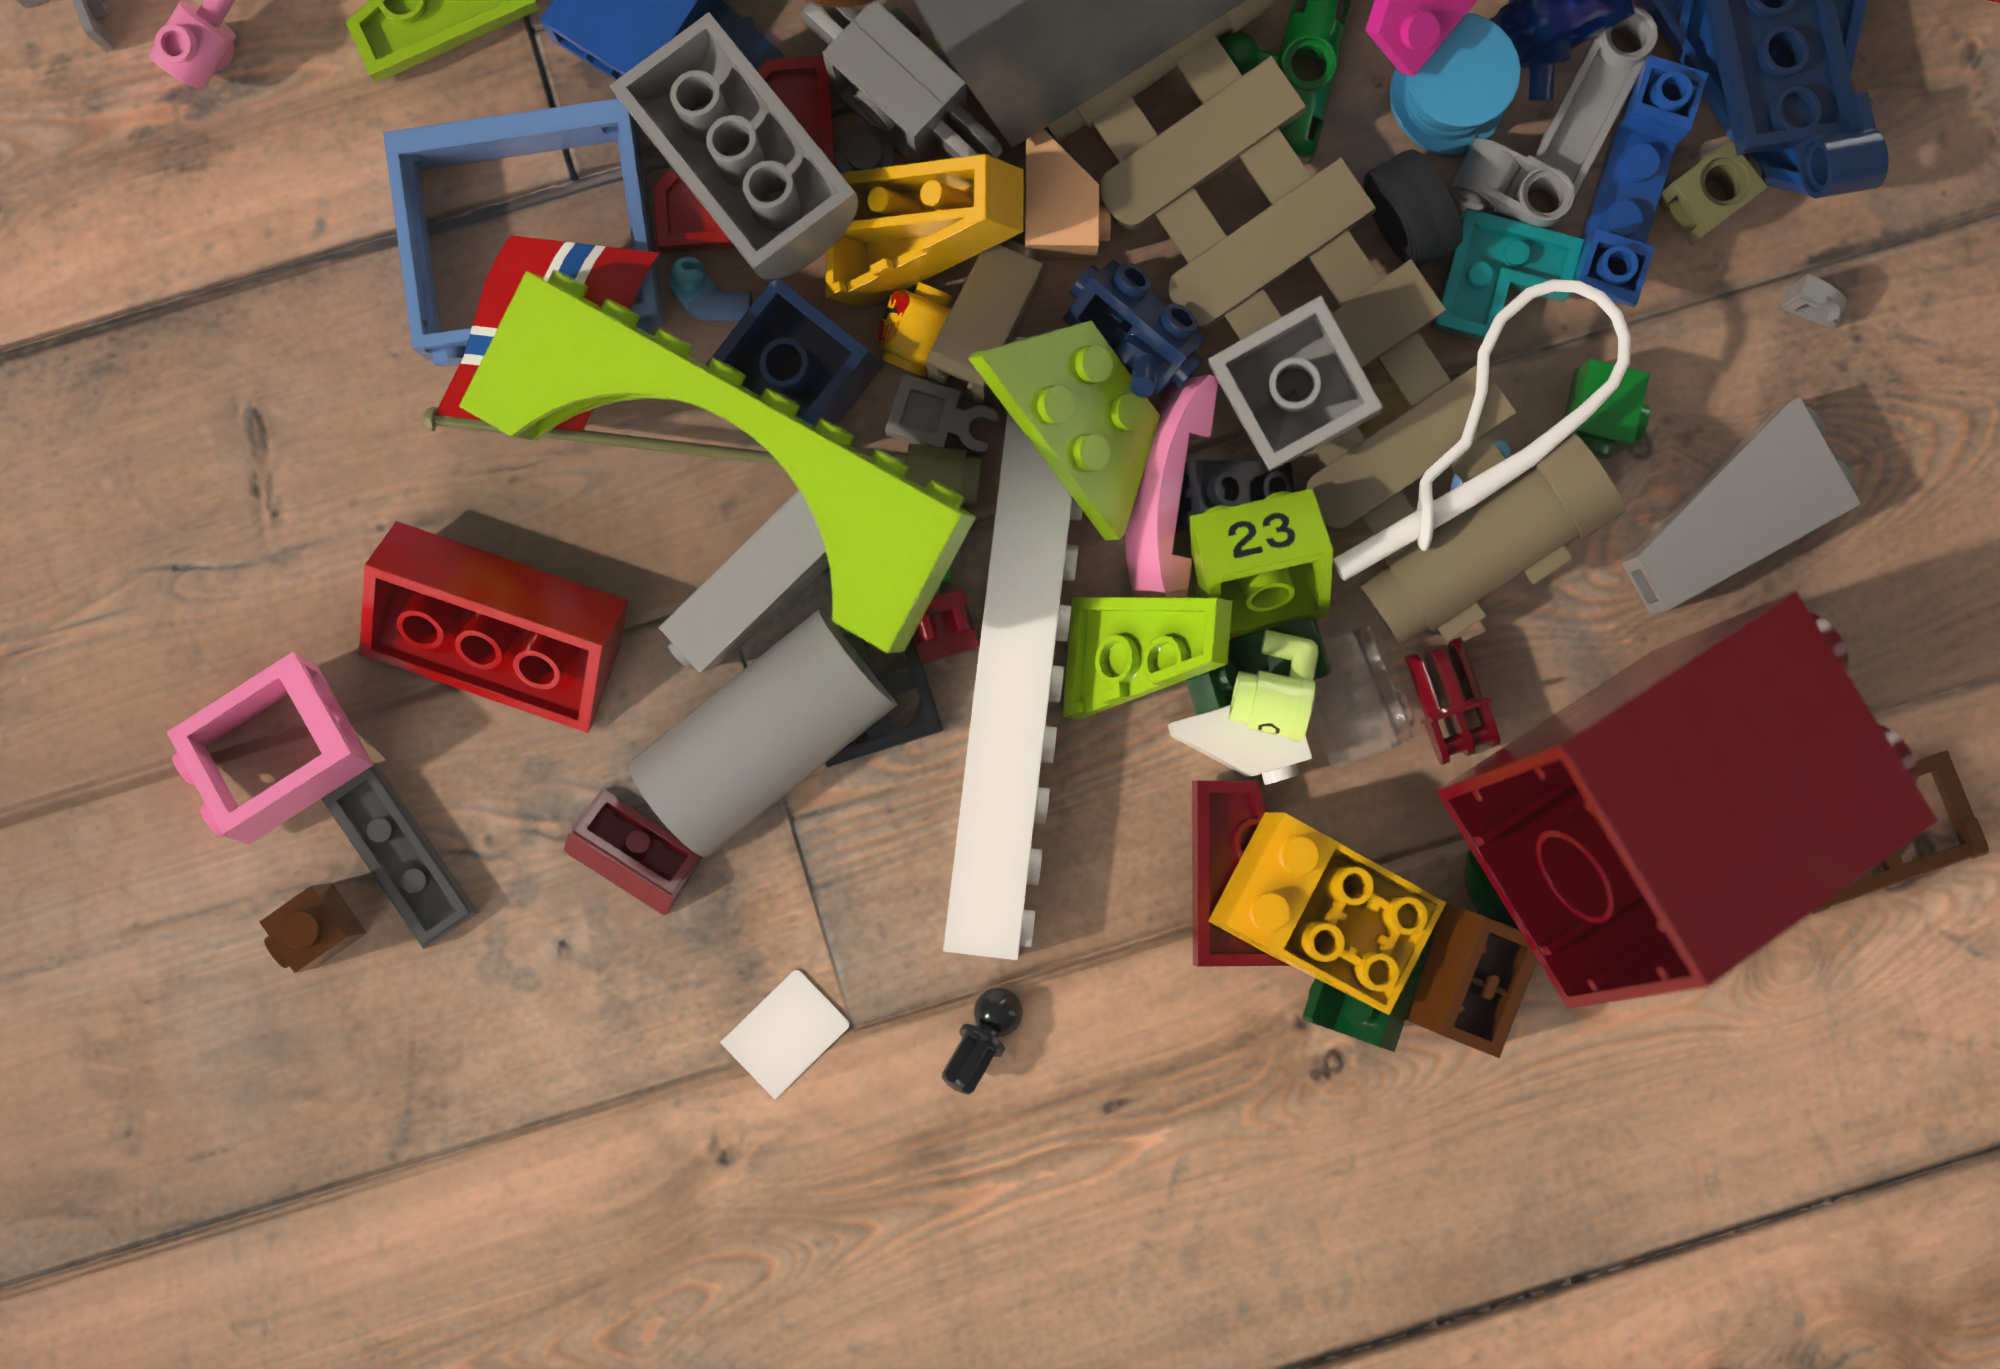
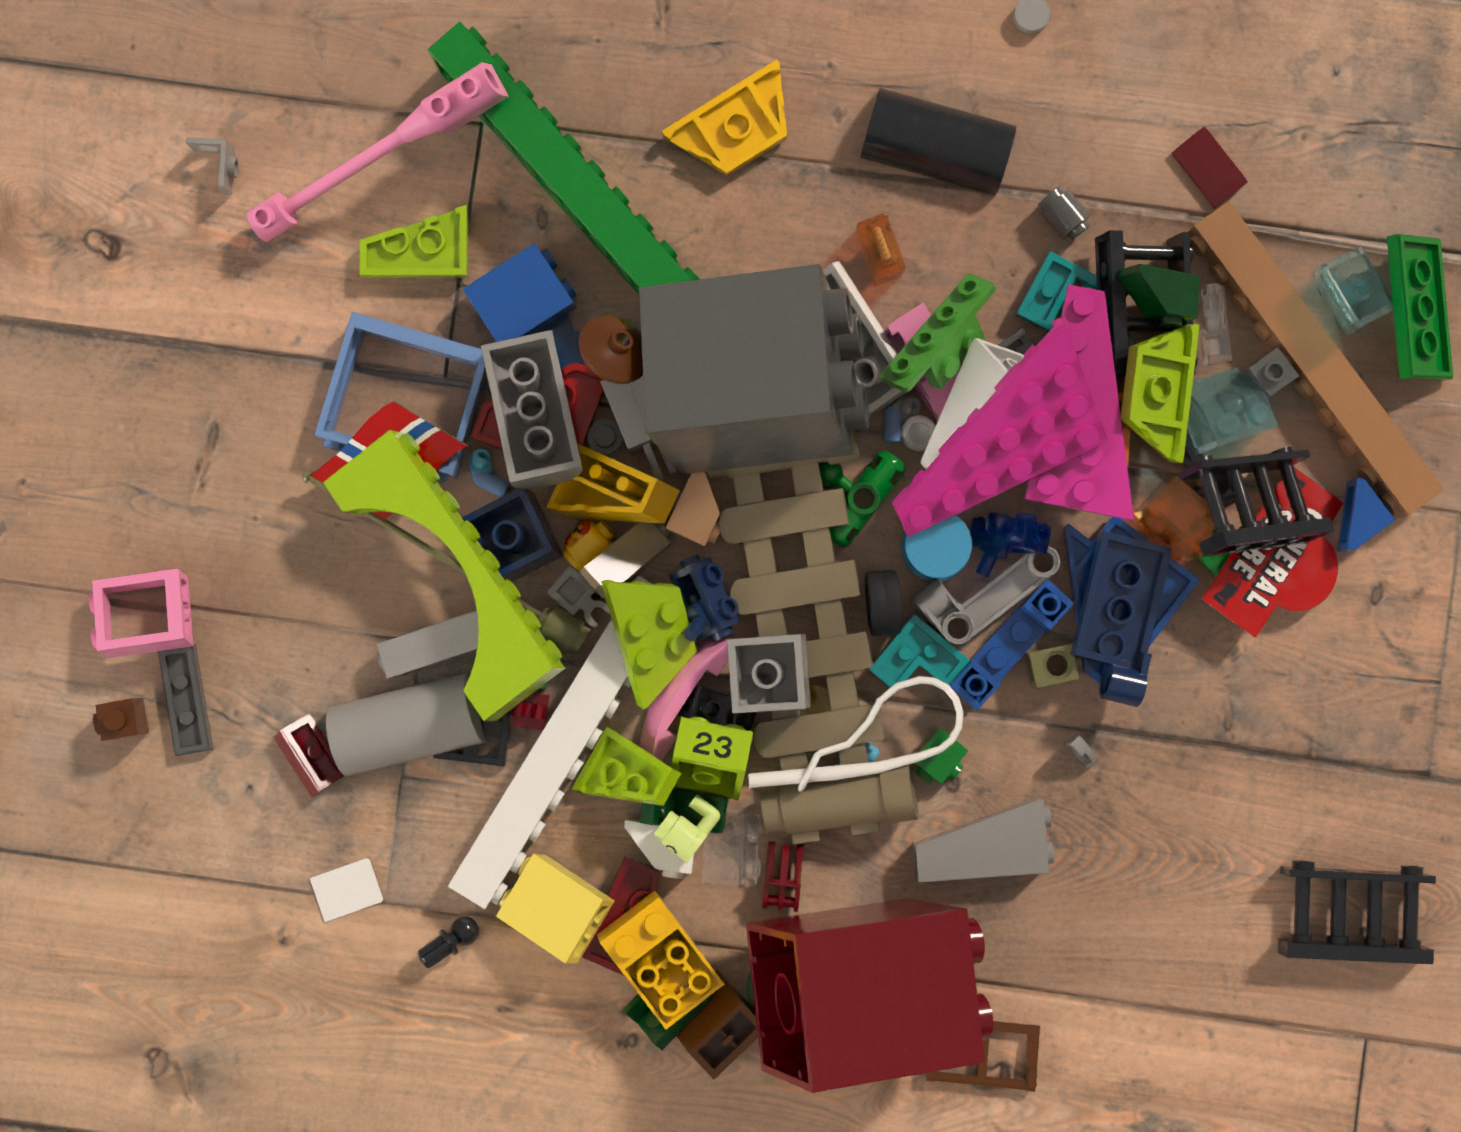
camera: 30 degrees right, 0 degrees up
red slope [359,521,628,733] -> none
none -> light yellow brick [496,854,615,964]

